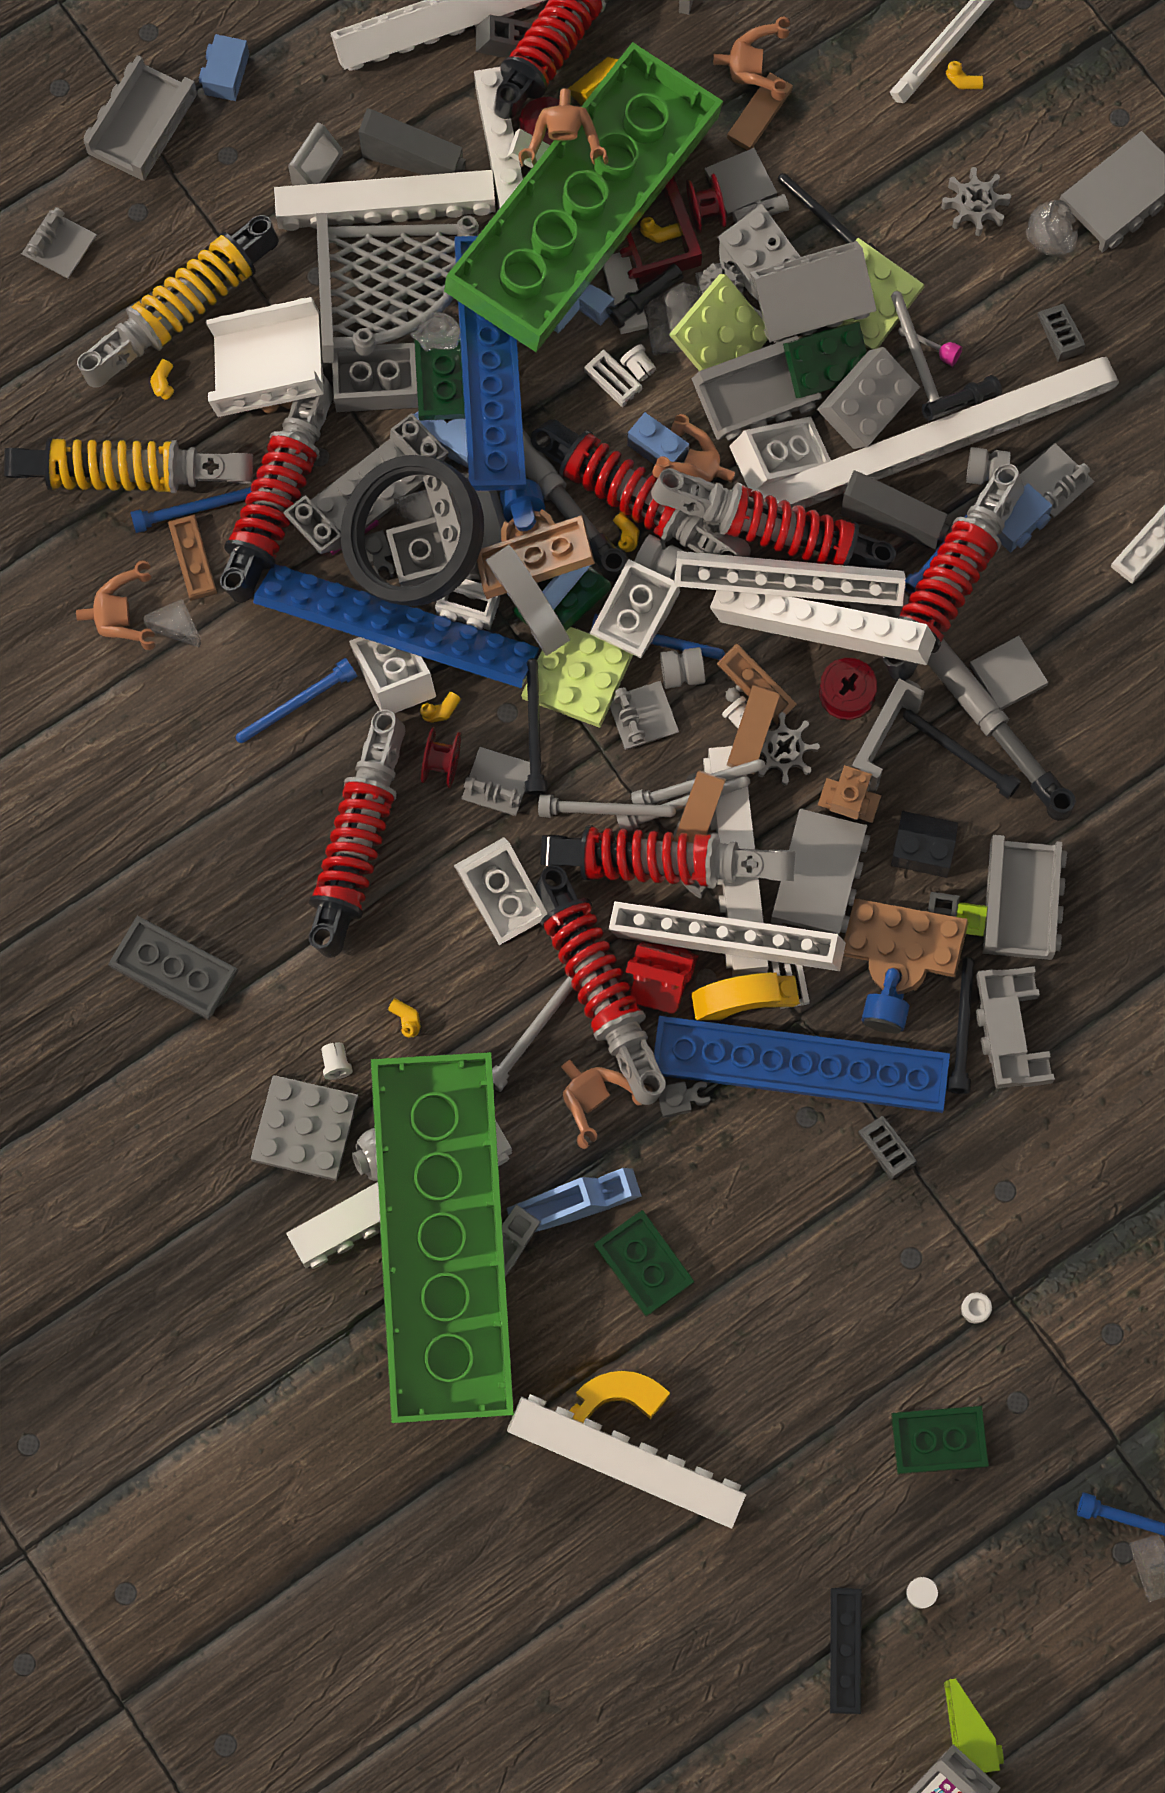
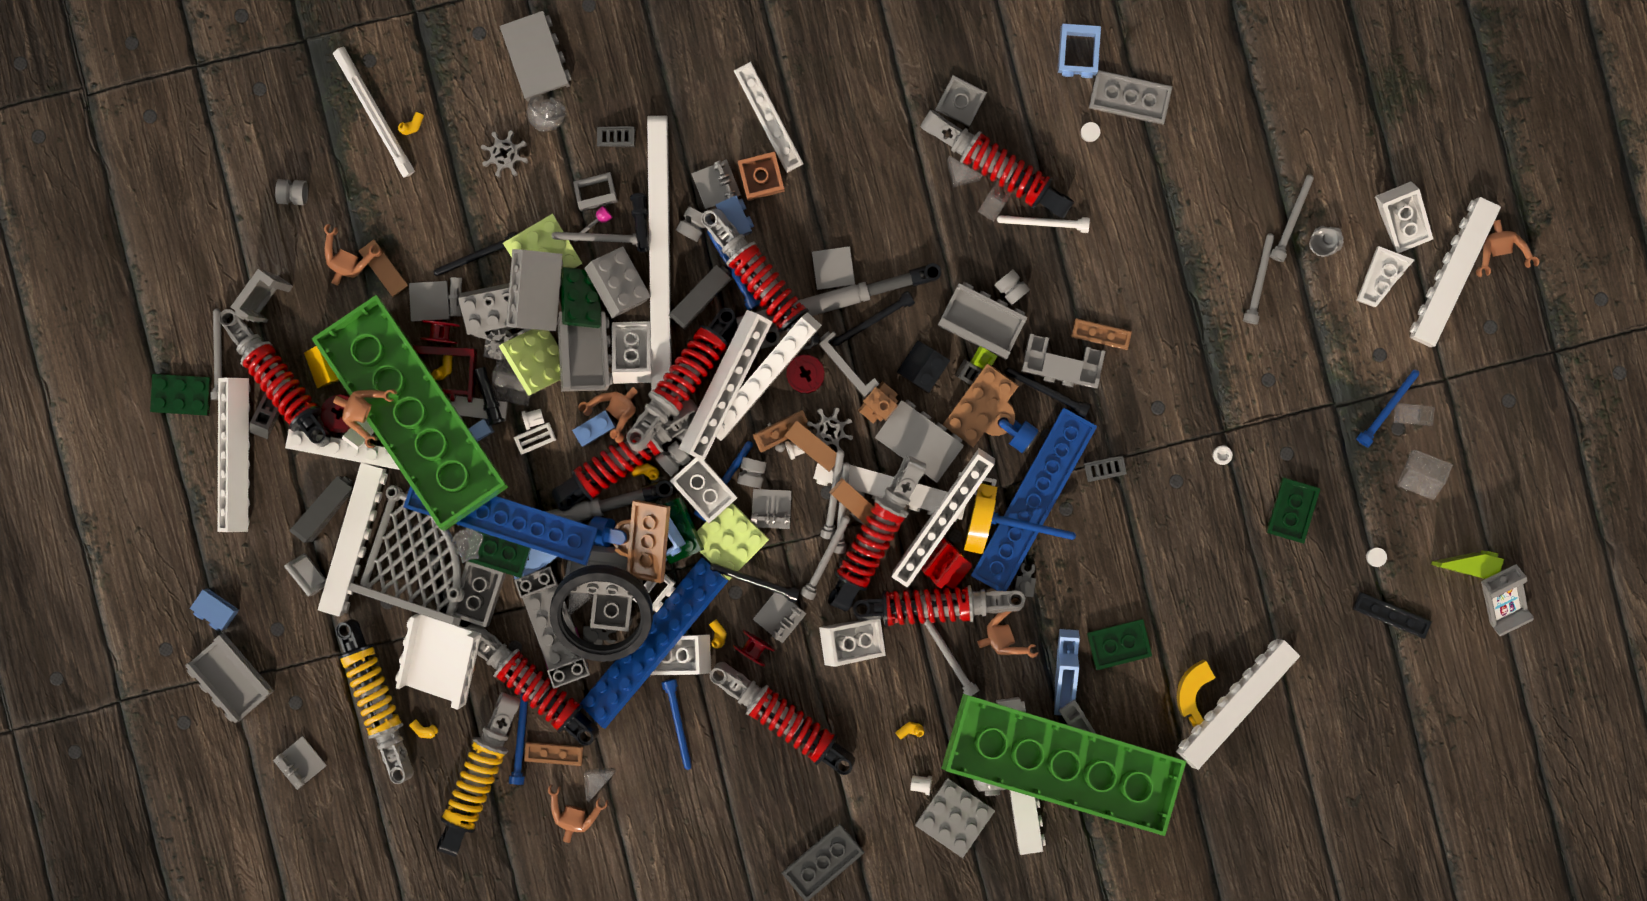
camera: 70 degrees left, 15 degrees up
light grey slope [485,544,570,656] -> none
none -> light grey tile [573,172,618,212]
none -> nougat brick [738,152,785,201]
none -> blue piece [991,511,1076,540]
none -> light grey wheel [994,269,1030,306]
none -> medium nougat tile [1071,318,1132,350]
none -> clear slope [1397,450,1453,500]

